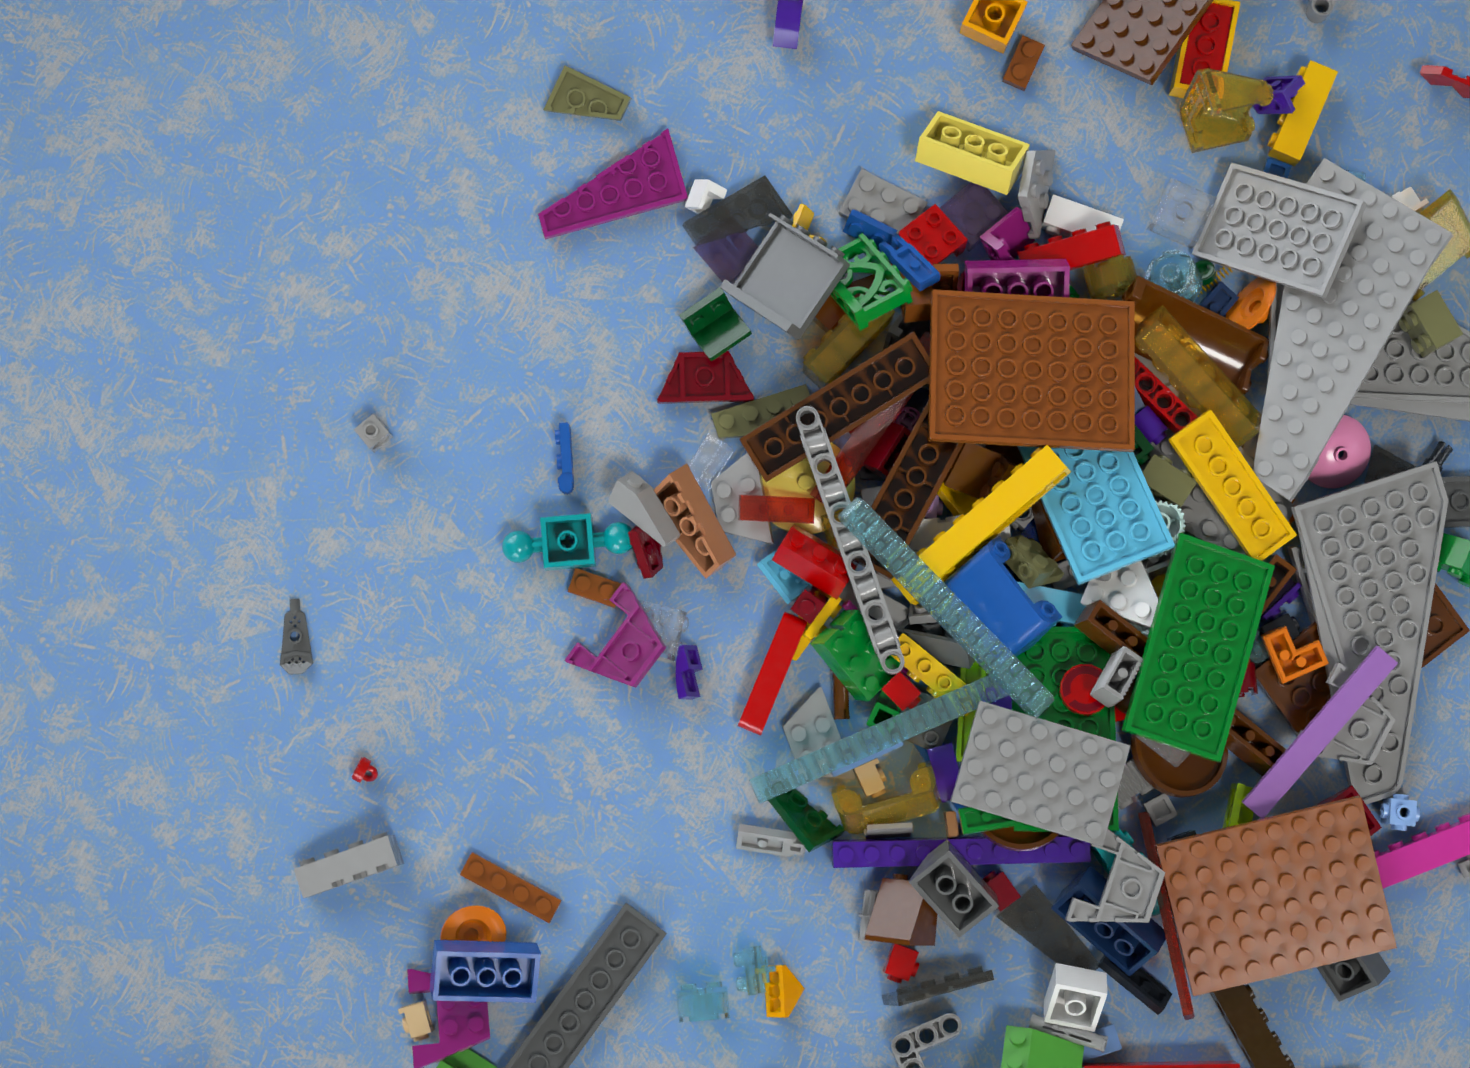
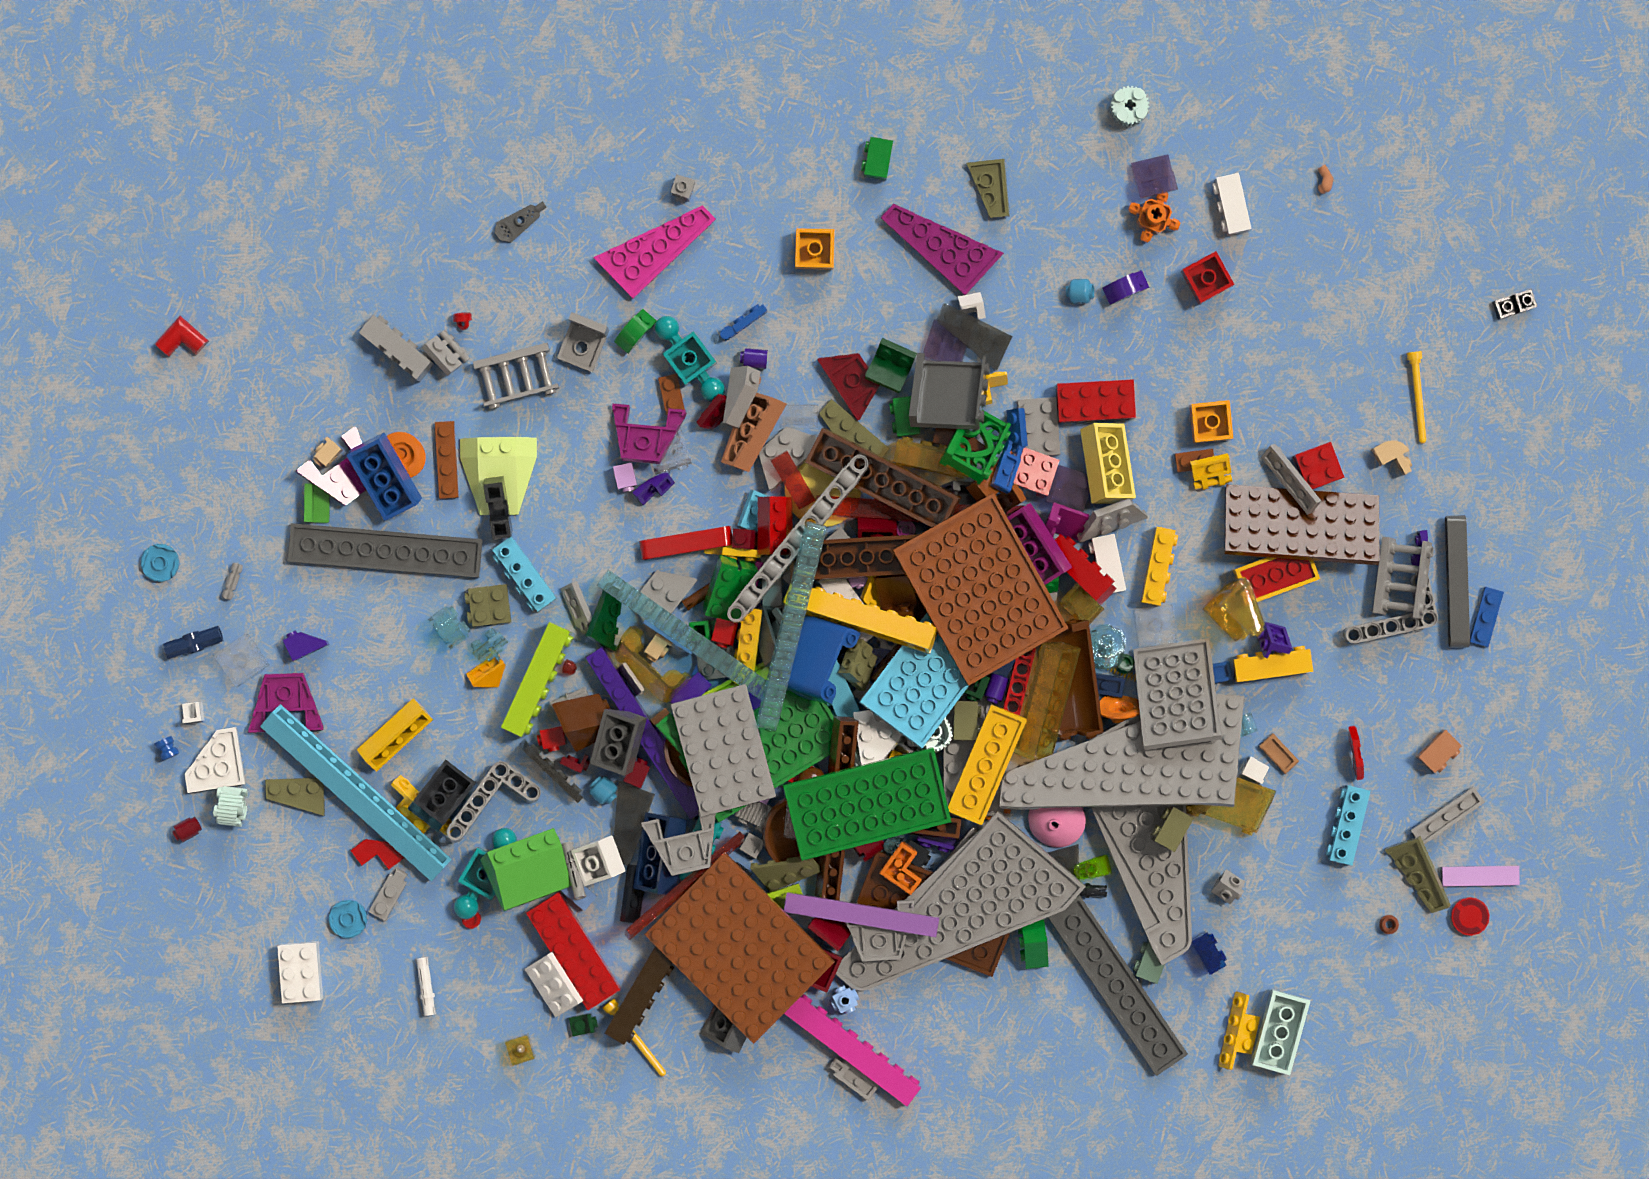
camera: 55 degrees right, 5 degrees up
red tile [1059,664,1105,716] -> none
light grey brick [1090,646,1143,708] -> none
none -> light grey plate [422,330,470,376]
none -> yellowish green wedge [460,437,537,515]
none -> olive plate [465,584,512,627]
none -> light grey fence [473,343,559,410]
none -> black arch [483,476,513,540]
none -> medium azure brick [492,536,557,612]
none -> lime brick [501,622,574,737]
none -> light grey bracket [557,312,610,373]
none -> dark red bracket [560,754,590,773]
none -> clear red hinge [561,659,577,675]
none -> dark azure head [589,776,618,804]
none -> dark pink wing [593,205,716,299]
none -> lavender brick [613,462,637,492]
none -> green brick [614,309,657,354]
none -> dark purple brick [740,348,768,369]
none -> olive wing [750,856,820,892]
none -> light orange brick [795,228,835,270]
none -> dark red slope [808,917,851,951]
none -> green brick [861,137,893,180]
none -> green brick [889,396,920,437]
none -> red brick [1056,379,1136,423]
none -> dark azure head [1066,279,1095,304]
none -> clear neon green piece [1074,855,1112,880]
none -> yellow brick [1140,527,1178,606]
none -> yellow plate [1190,453,1232,490]
none -> medium nougat tile [1259,733,1299,774]

